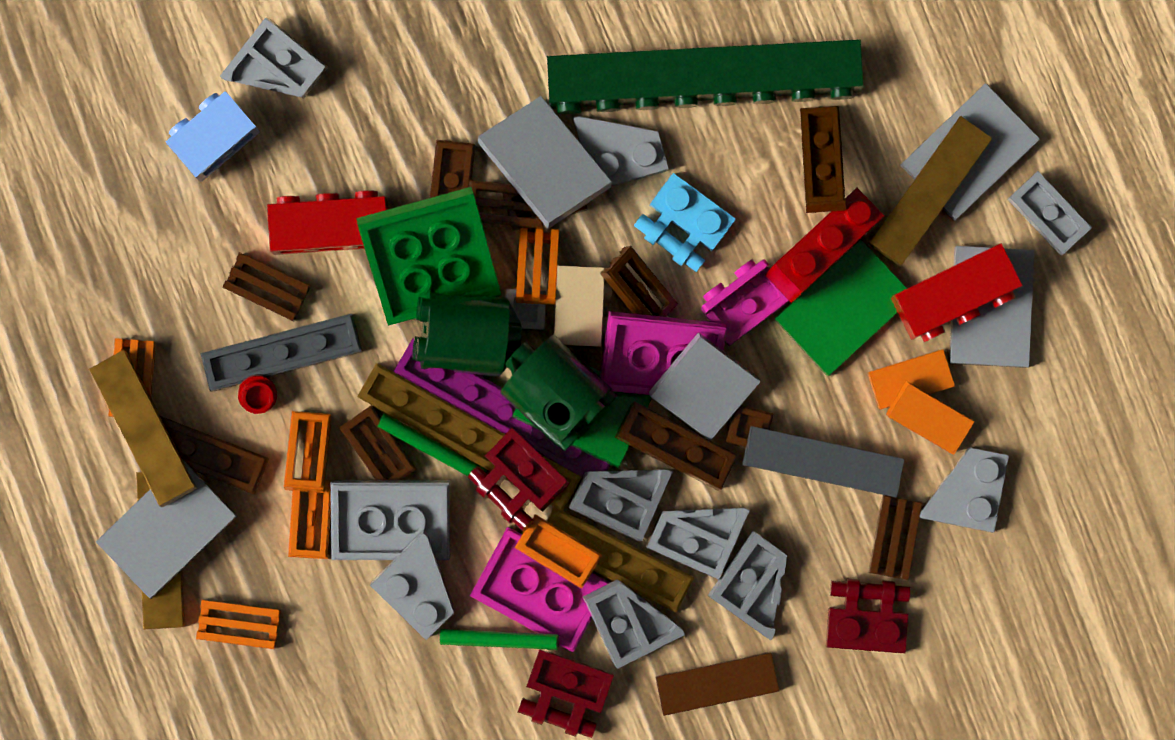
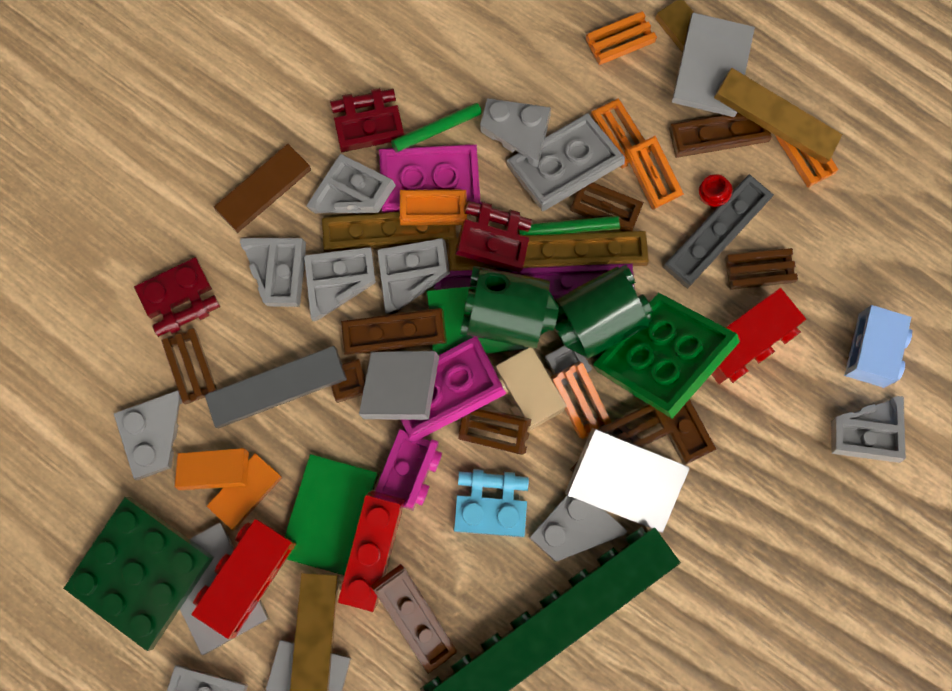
camera: 140 degrees right, 10 degrees down
none -> dark green plate [63,497,214,651]

